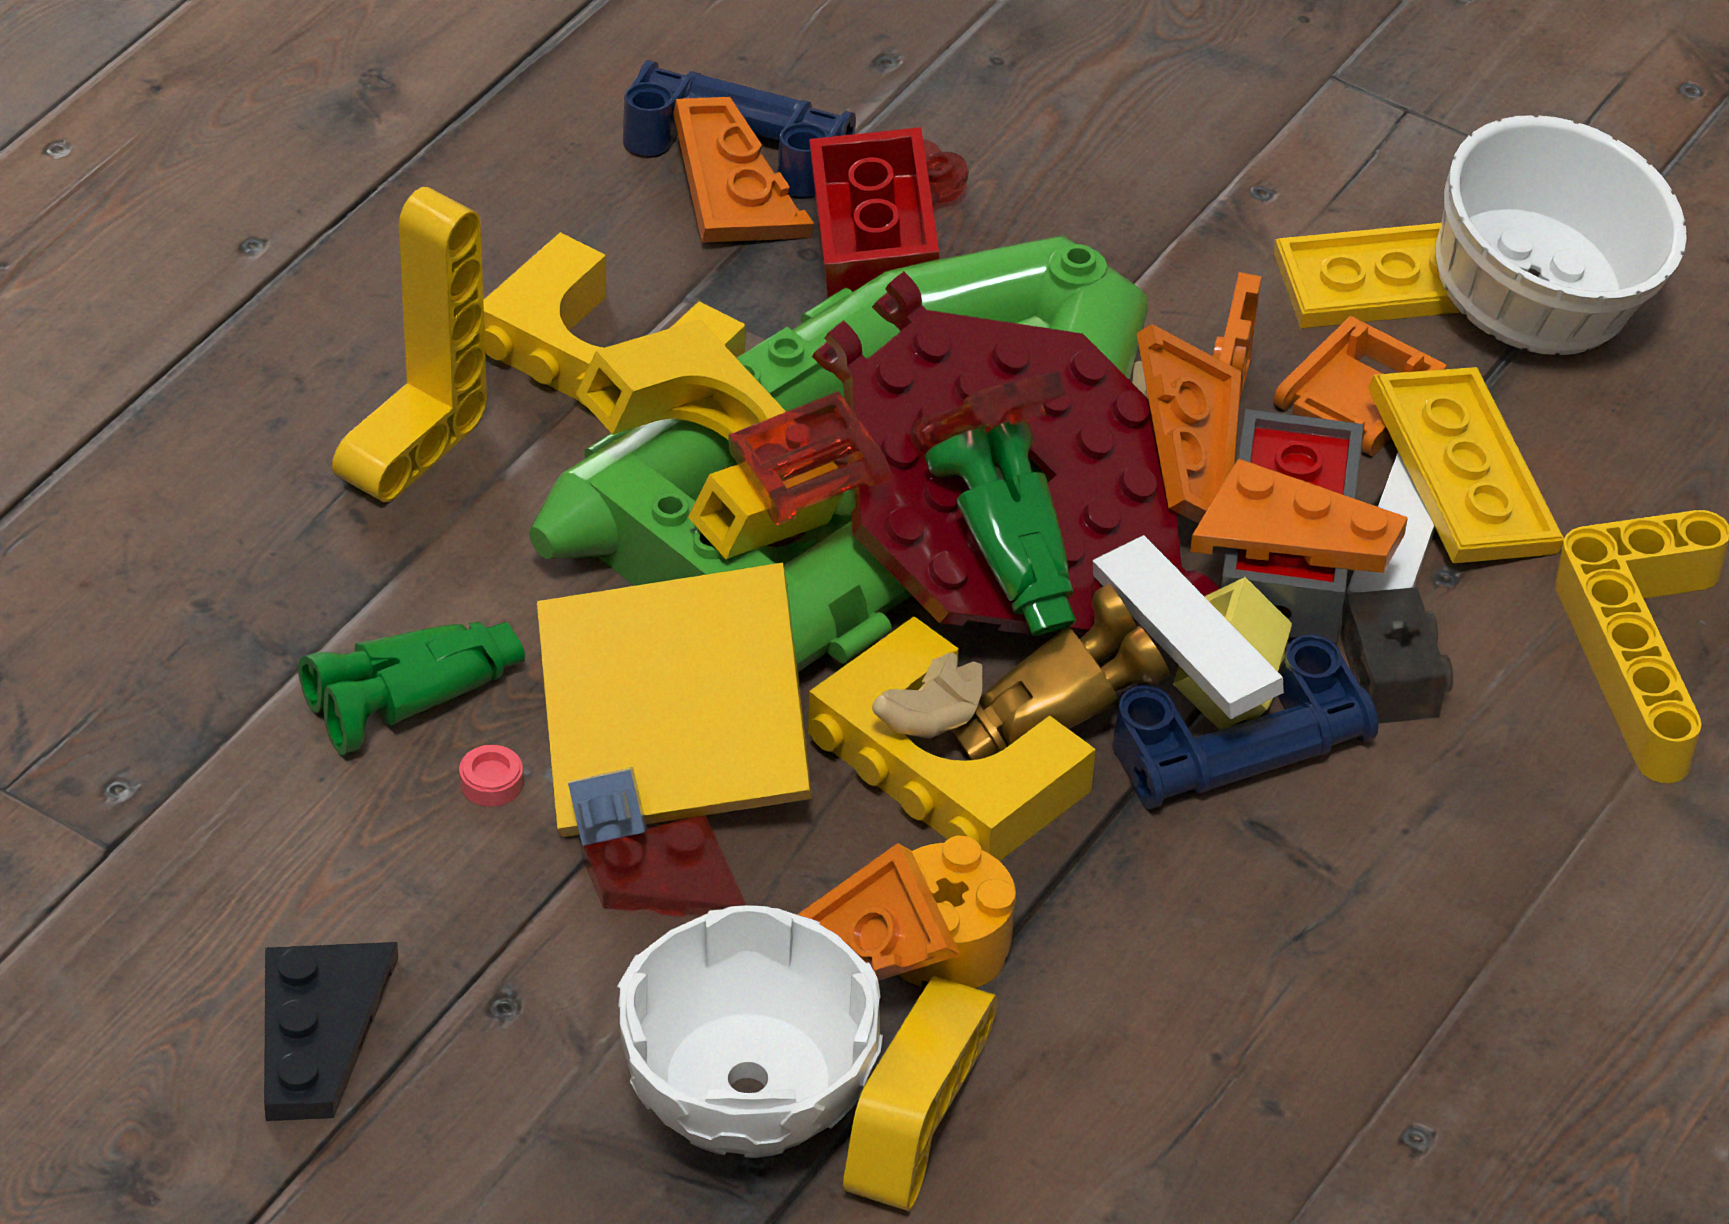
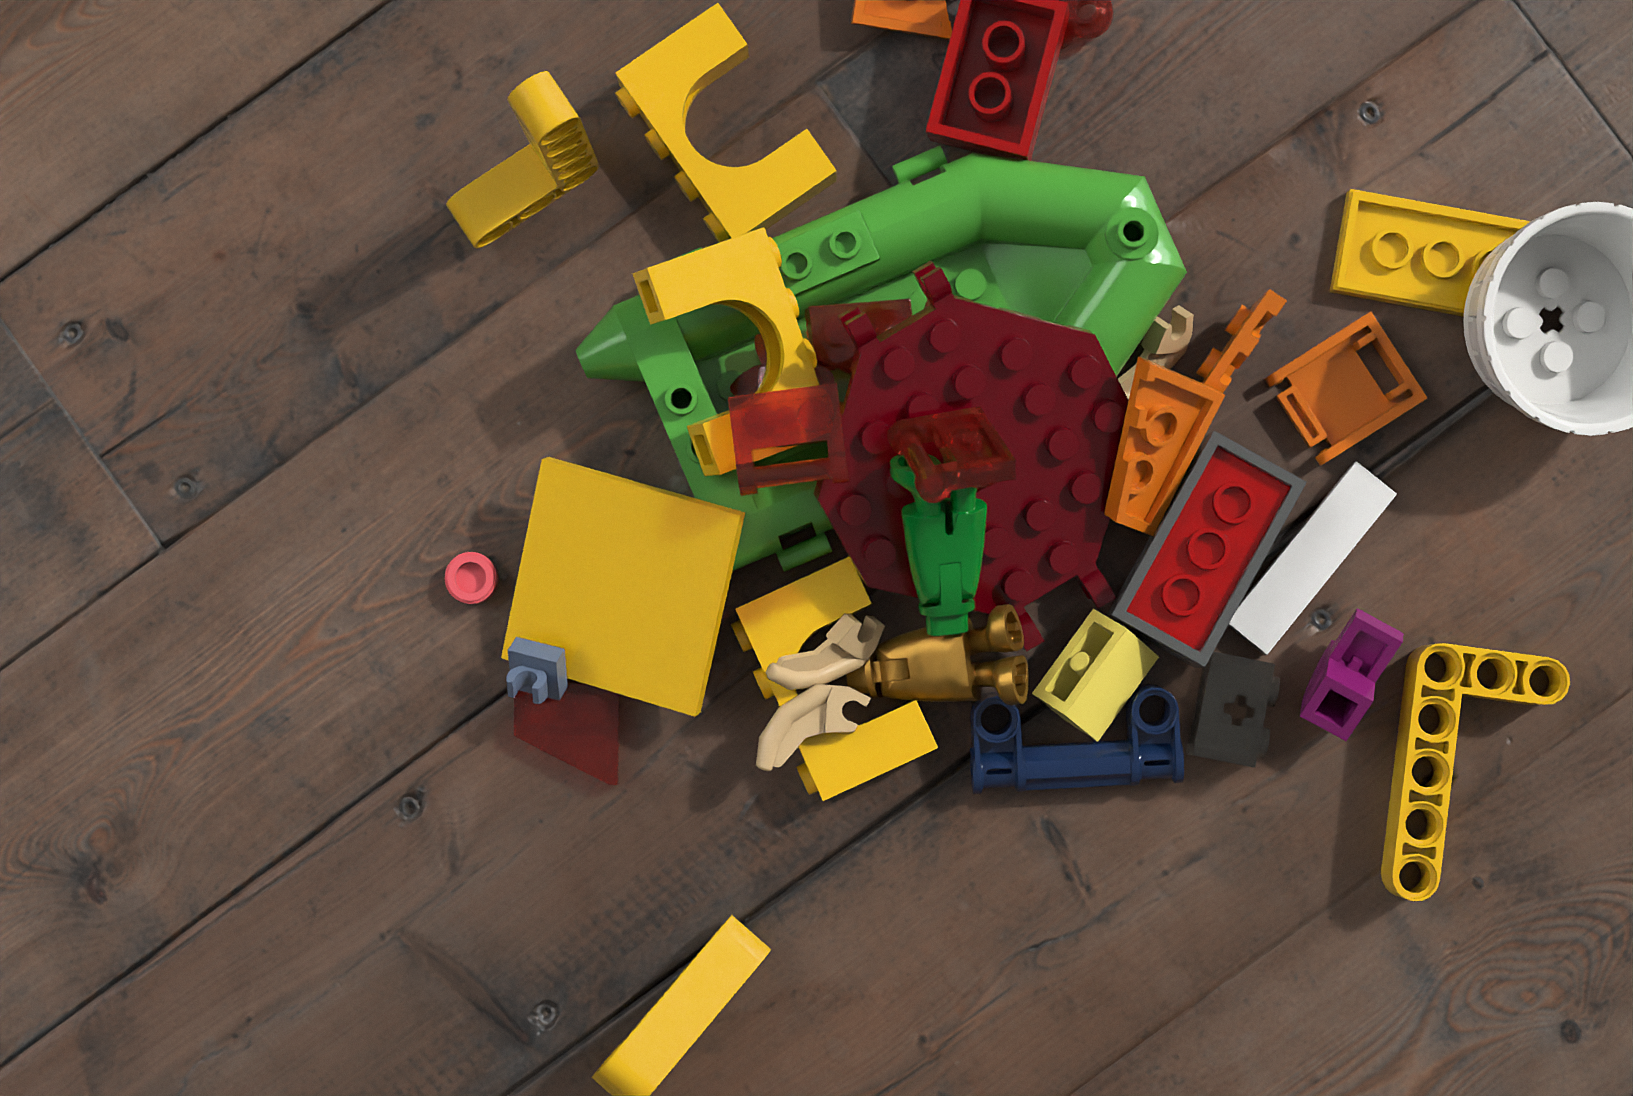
camera: 25 degrees right, 40 degrees up
black wing [264,942,398,1121] -> none
green piece [298,621,525,756] -> none
white piece [617,906,883,1158] -> none
orange wing [797,843,961,981] -> none
light orange brick [899,835,1016,989] -> none
white tile [1092,535,1284,719] -> none
orange wing [1190,459,1408,573] -> none
yellow tile [1368,367,1564,563] -> none
none -> tan piece [756,684,871,771]
none -> magenta brick [1300,608,1404,741]

